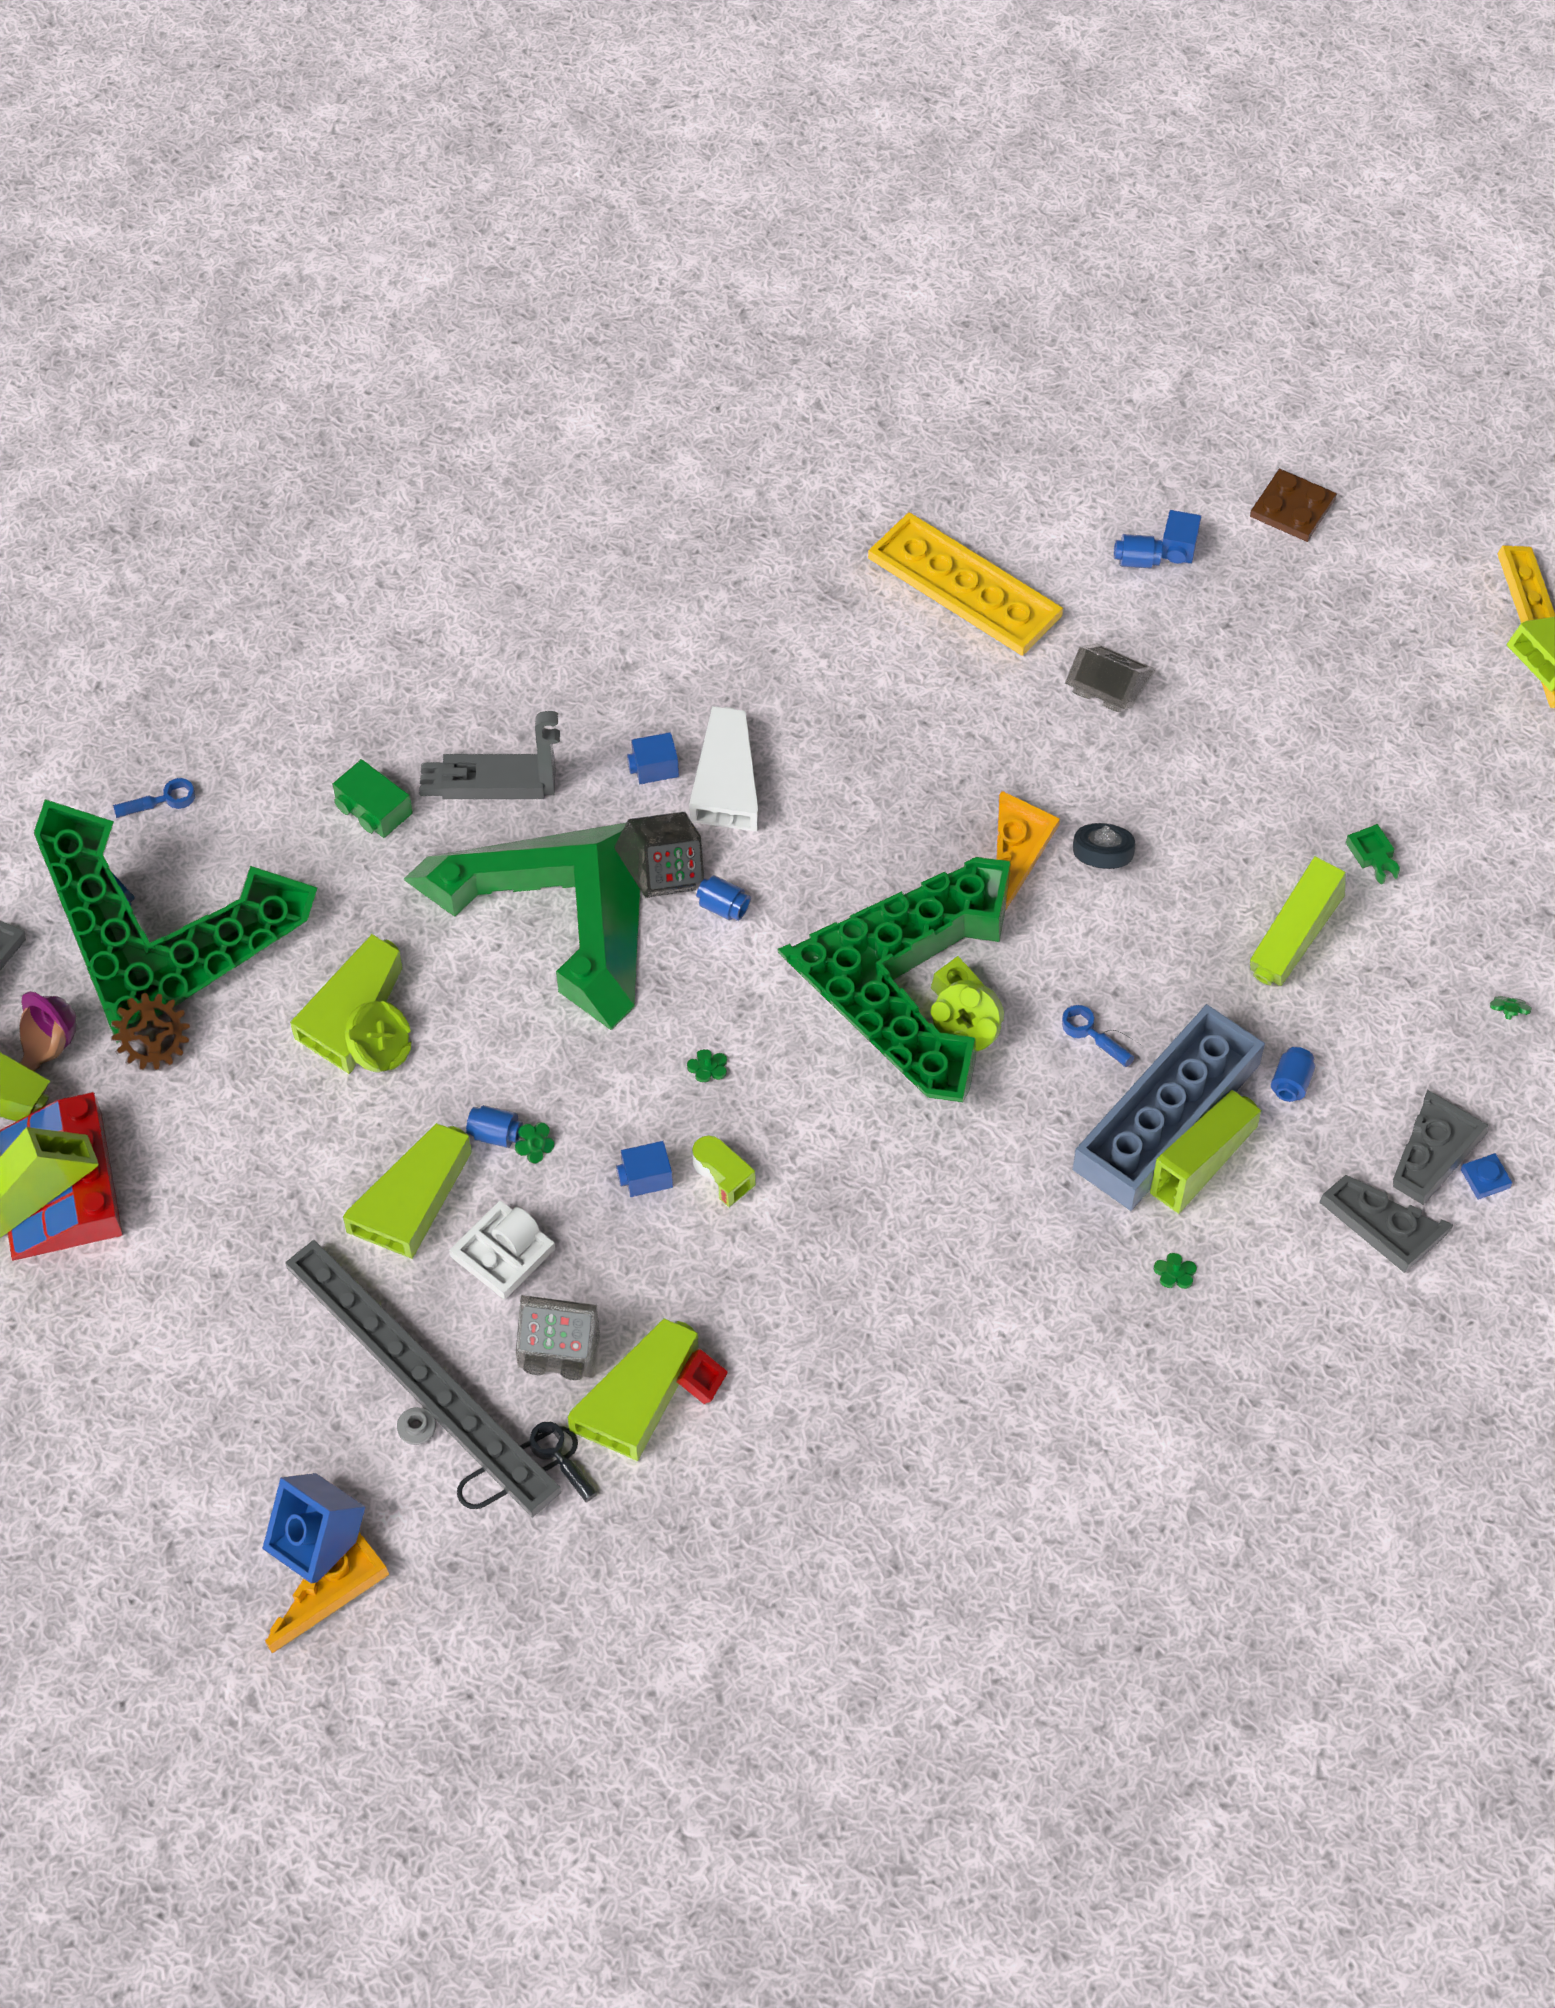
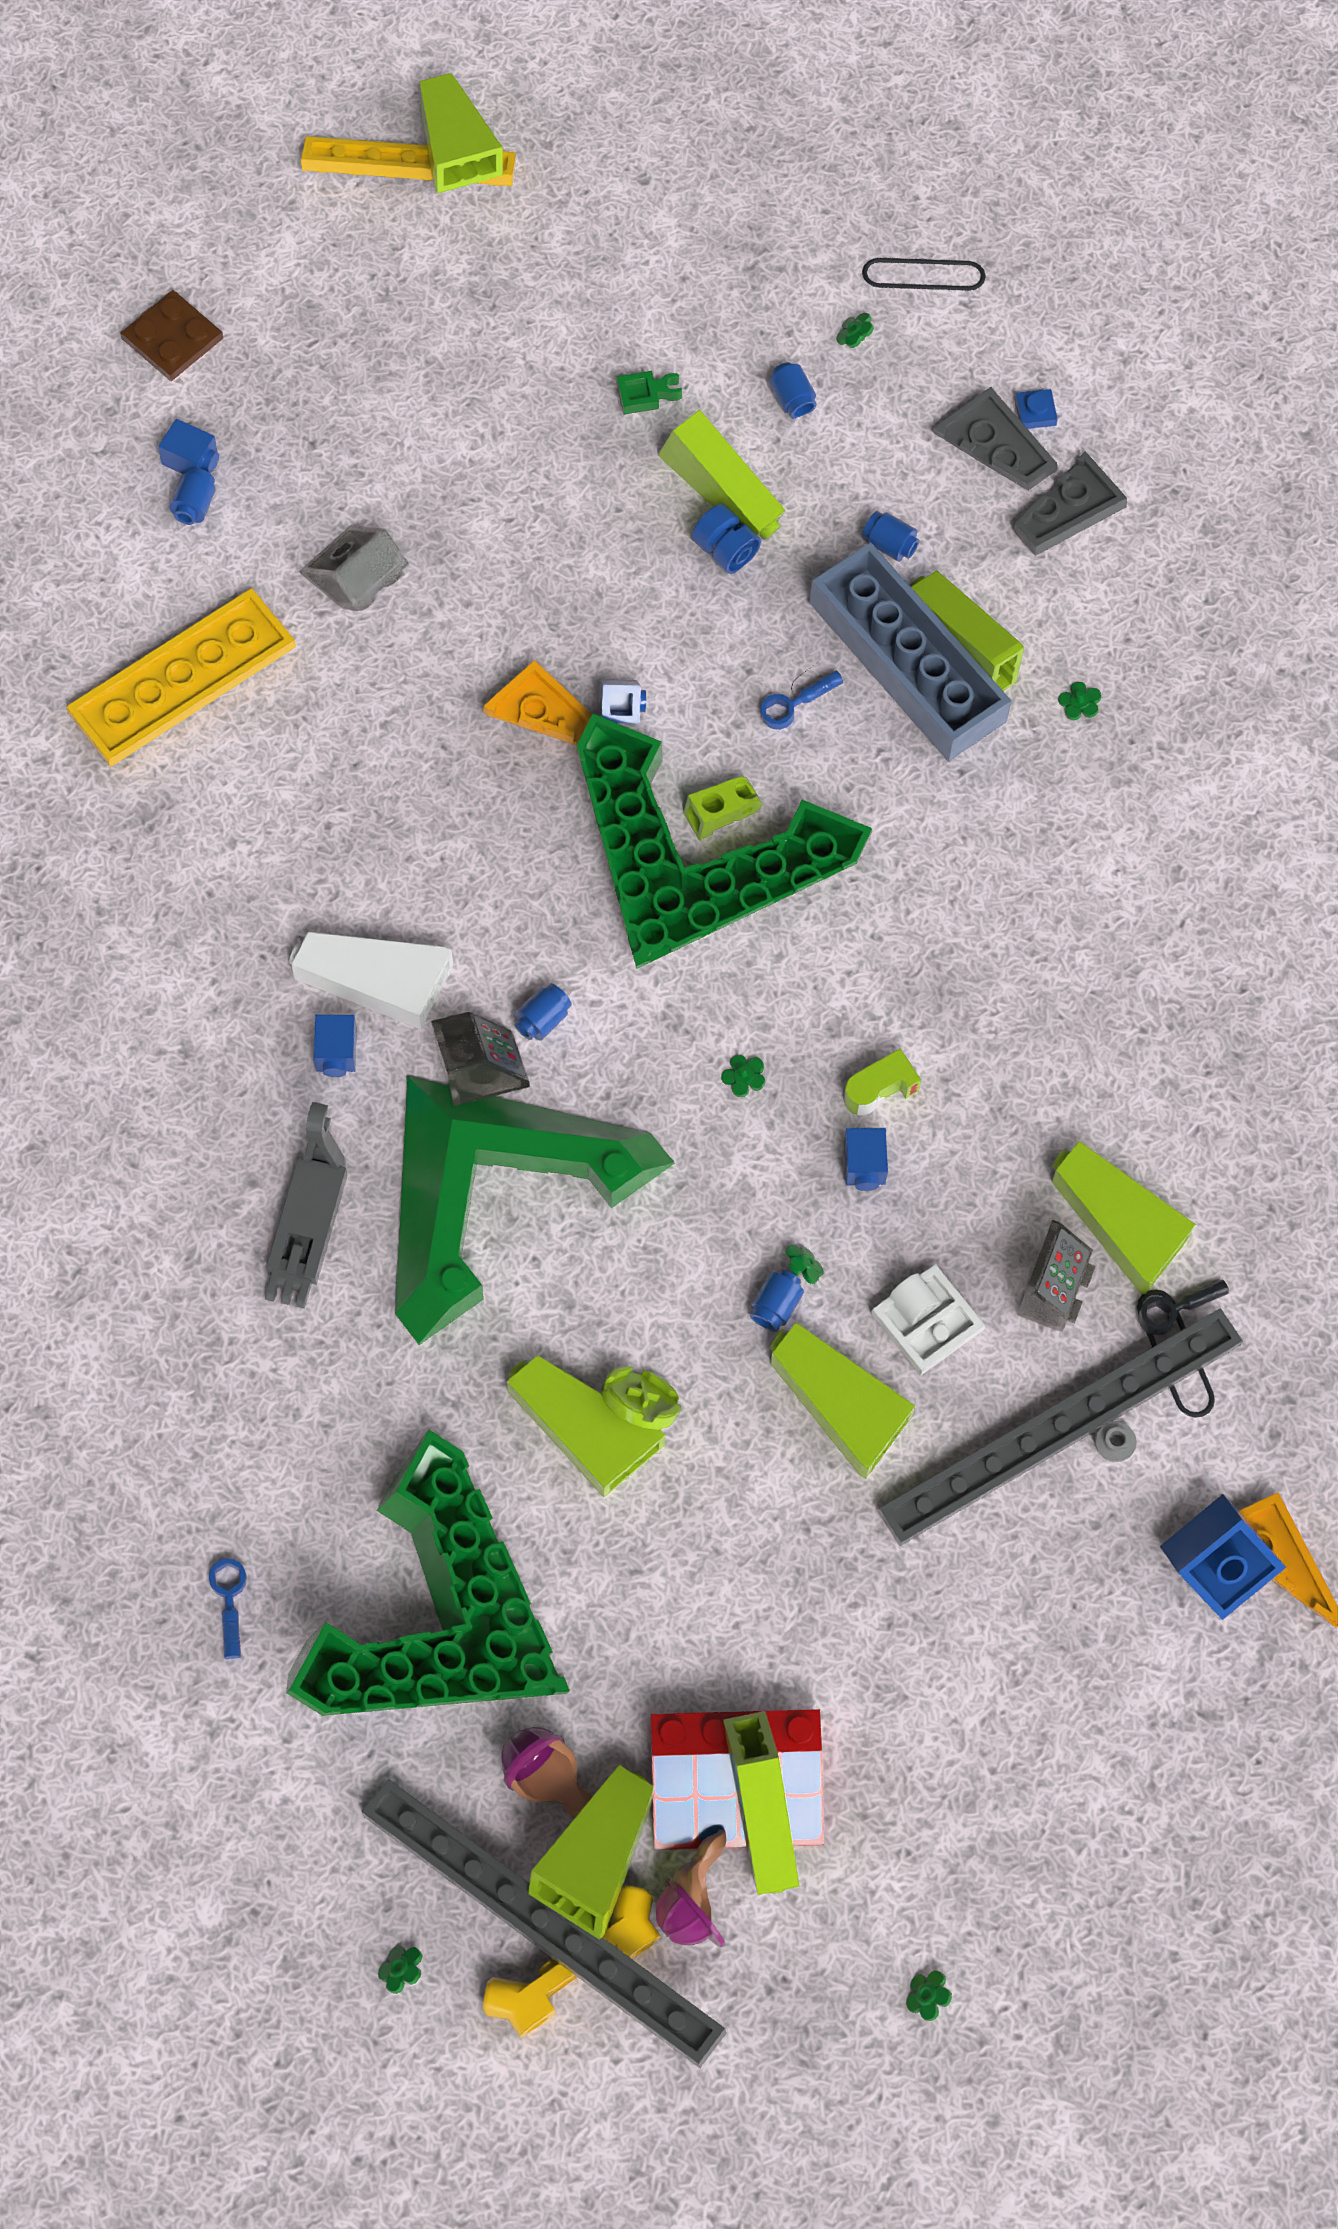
camera: 80 degrees left, 10 degrees up
reddish brown gear [110,993,190,1071] -> none
green brick [332,759,413,838] -> none
red plate [676,1349,728,1404] -> none
lime plate [931,980,1004,1052] -> none
black wheel [1073,823,1136,869] -> none
none -> brick [598,679,646,724]
none -> blue wheel [691,504,761,574]
none -> blue brick [769,362,817,419]

